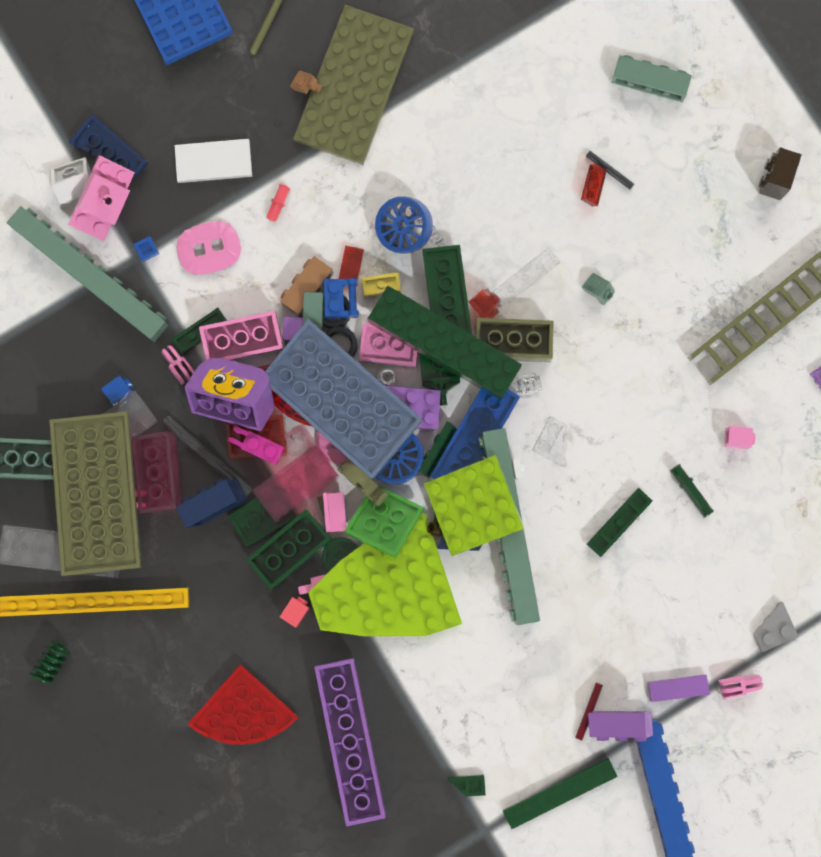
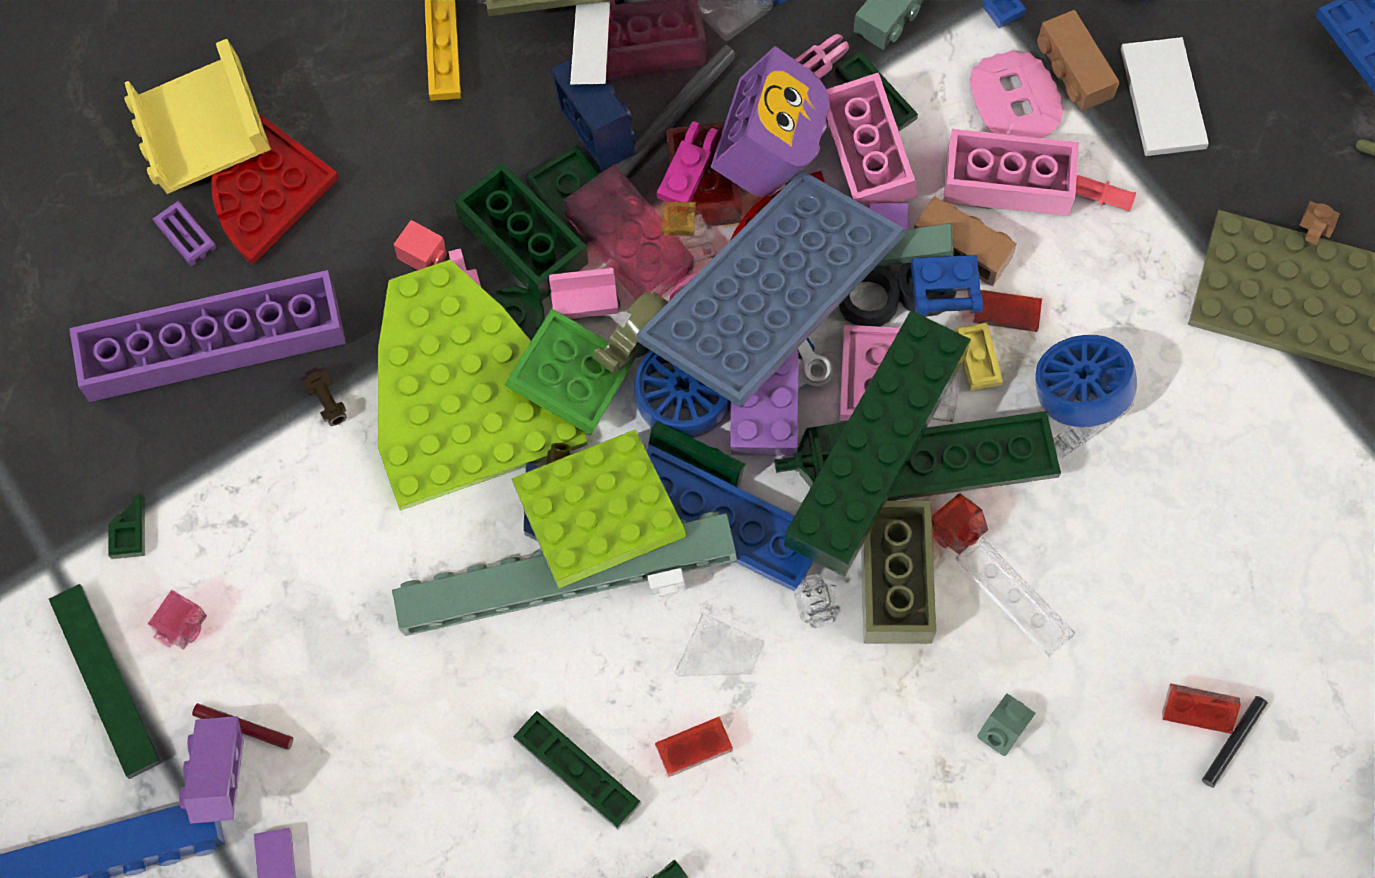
camera: 85 degrees right, 15 degrees down
none -> light yellow panel [124,39,271,194]
none -> clear pink brick [148,590,207,650]
none -> medium lavender tile [152,201,217,267]
none -> dark brown bar [300,367,347,426]
none -> white sticker [570,2,610,85]
none -> clear red plate [655,717,733,778]
none -> clear yellow plate [661,202,696,236]
none -> bright pink brick [943,129,1079,216]
none -> medium nougat brick [1037,10,1119,112]

